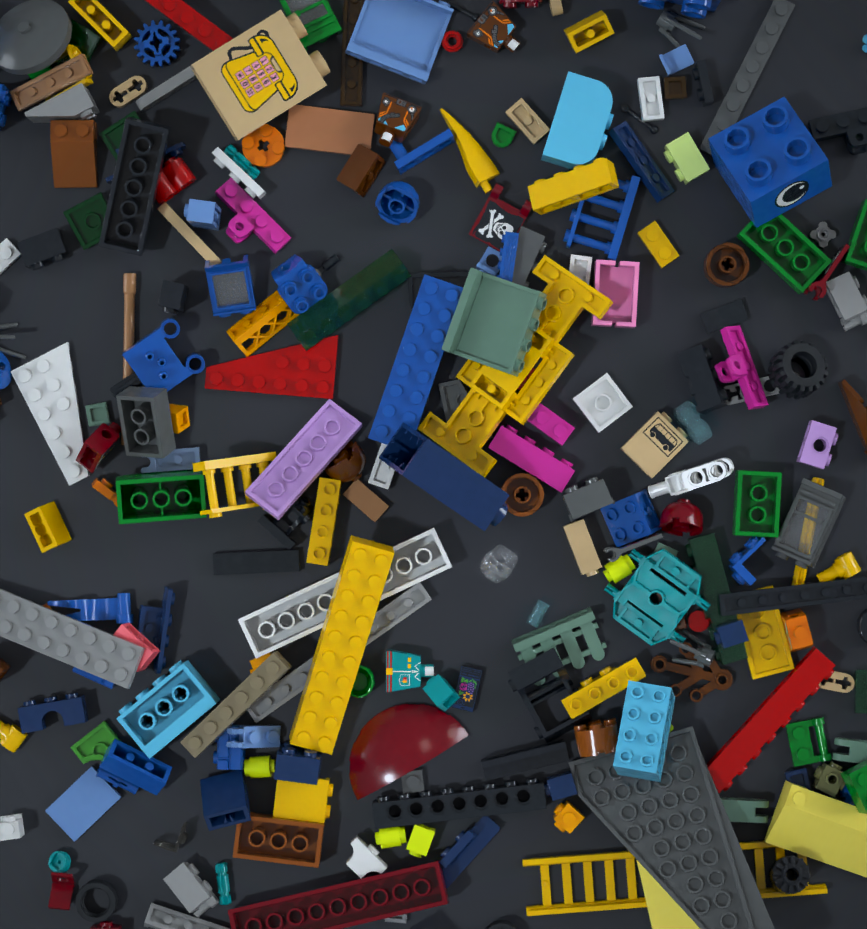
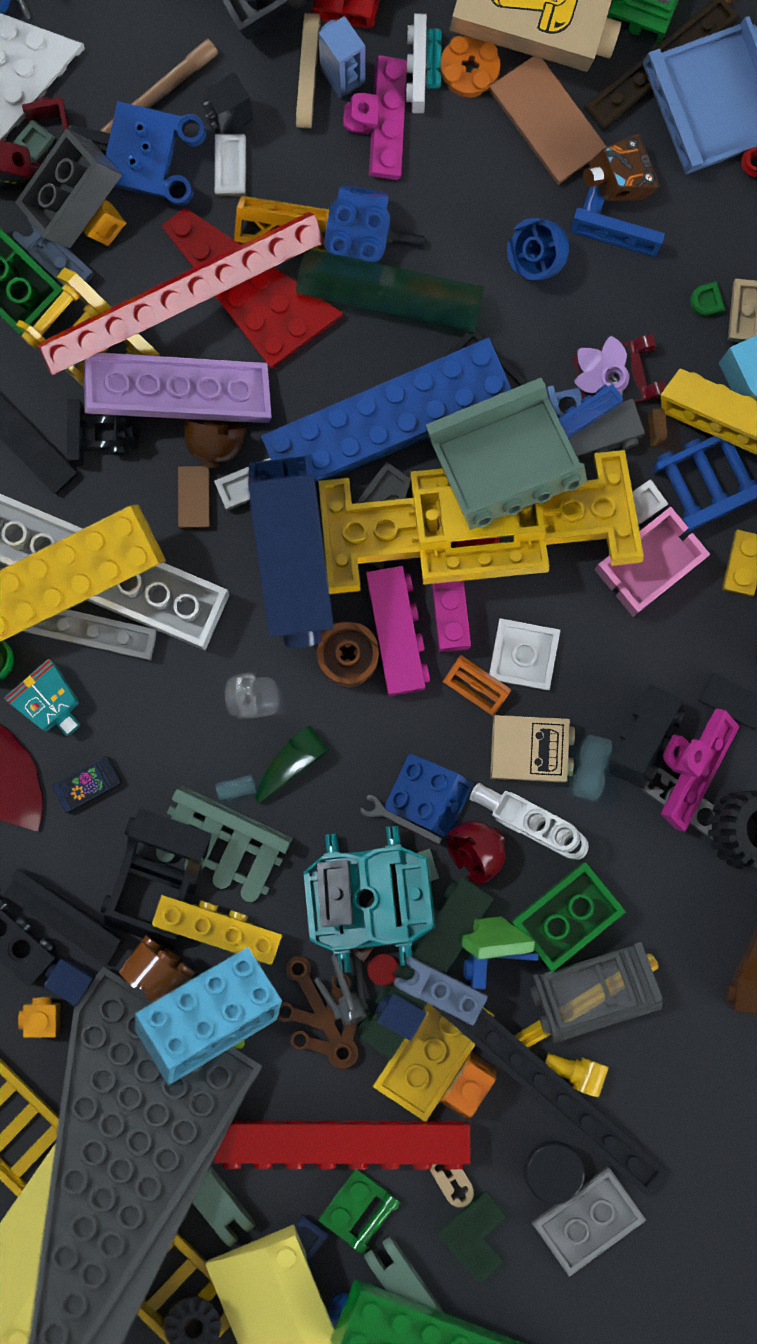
camera: 40 degrees right, 5 degrees down
window [204,255,256,318] -> none
yellow brick [306,477,342,566] -> none
reddish brown panel [337,144,386,198] -> none
teal brick [422,674,460,711] -> none
yellow piece [440,108,500,194] -> none
dark grey brick [561,476,615,522] -> none
tan brick [563,519,602,577] -> none
neon yellow brick [603,554,636,584] -> none
lavender brick [796,420,838,469] -> none
olive brick [812,761,845,797] -> none
none -> dark red bracket [22,97,70,131]
none -> plate [37,212,324,375]
none -> white tile [215,134,246,196]
none -> dark green piece [255,725,329,804]
none -> plate [317,860,355,927]
none -> sand blue plate [394,956,488,1025]
none -> orange tile [442,655,512,716]
none -> bright green tile [462,916,535,959]
none -> lavender plate [574,336,629,393]
none -> clear orange tile [648,408,667,446]

